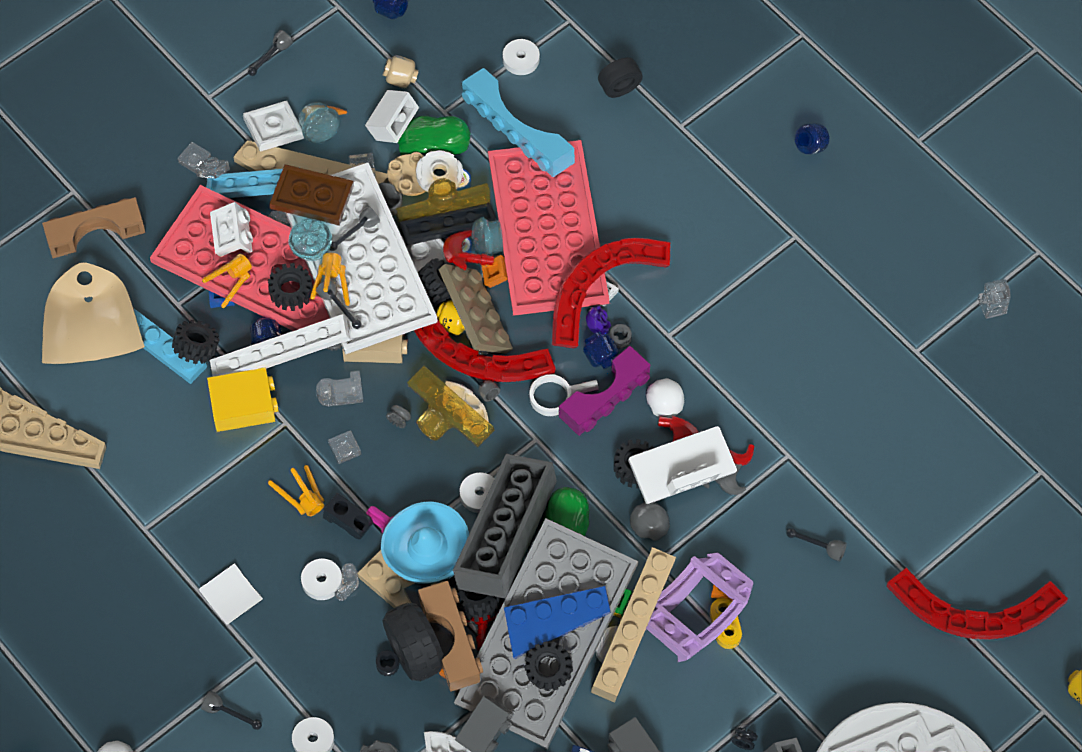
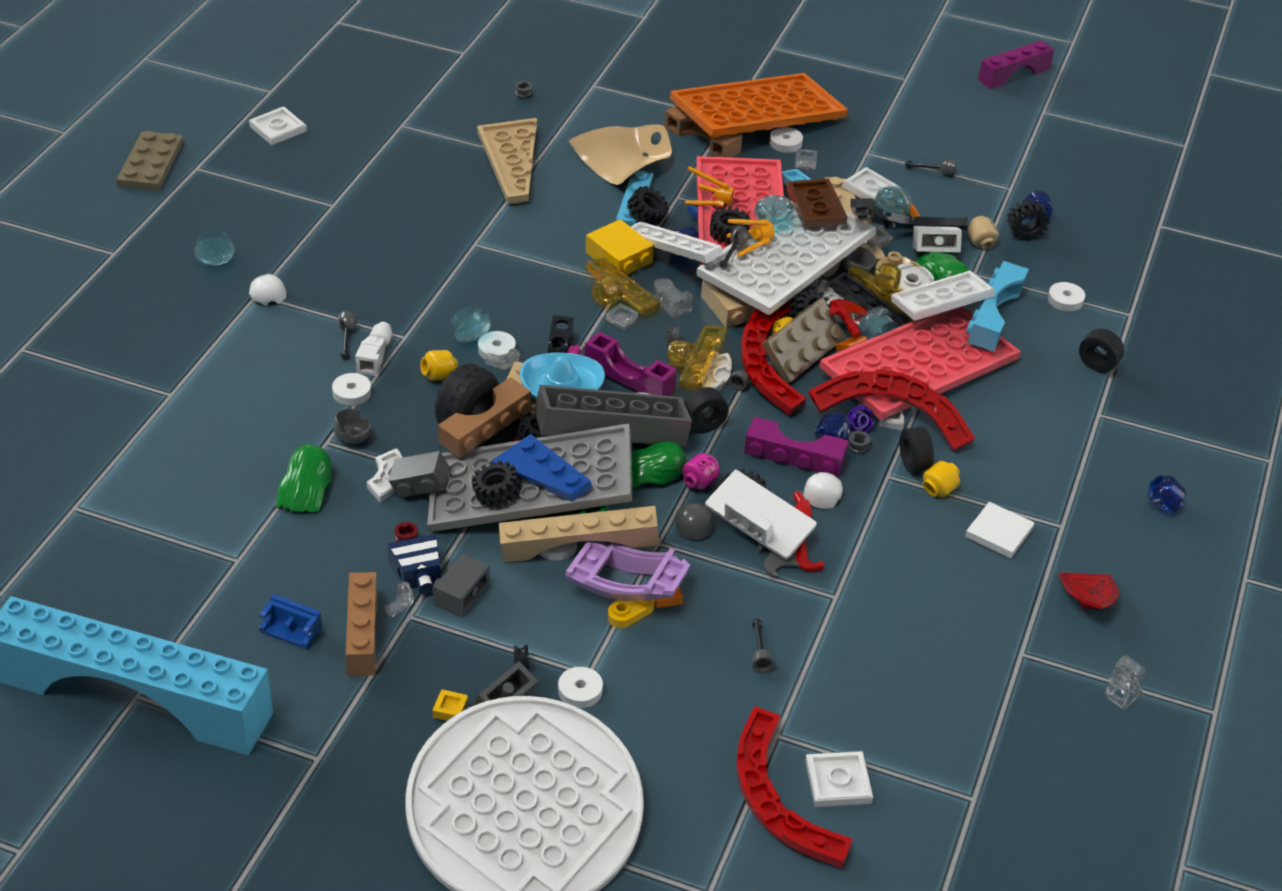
camera: 60 degrees right, 20 degrees down
clear plate [195,157,230,179] -> none
white sticker [199,563,263,625] -> none
white bracket [210,202,253,257] -> none
light orange plant [268,465,325,517] -> none
hinge [328,206,380,251] -> none
white piece [530,374,599,416] -> none
none -> white piece [355,322,392,377]
none -> yellow head [420,350,458,381]
none -> clear light blue piece [450,305,492,343]
none -> white piece [558,667,603,708]
none -> magenta arch [585,332,677,396]
none -> clear yellow plate [586,258,661,315]
none -> orange plate [670,73,848,138]
none -> dark pink head [682,453,719,491]
none -> black tyre [684,387,729,433]
none -> white piece [770,127,803,153]
none -> white tile [805,751,873,807]
none -> black plate [850,198,968,233]
none -> white tile [891,271,995,321]
none -> black tyre [899,426,934,472]
none -> yellow head [922,461,960,498]
none -> white tile [965,502,1035,558]
none -> black tyre [1007,199,1049,241]
none -> red shield [1059,572,1119,609]

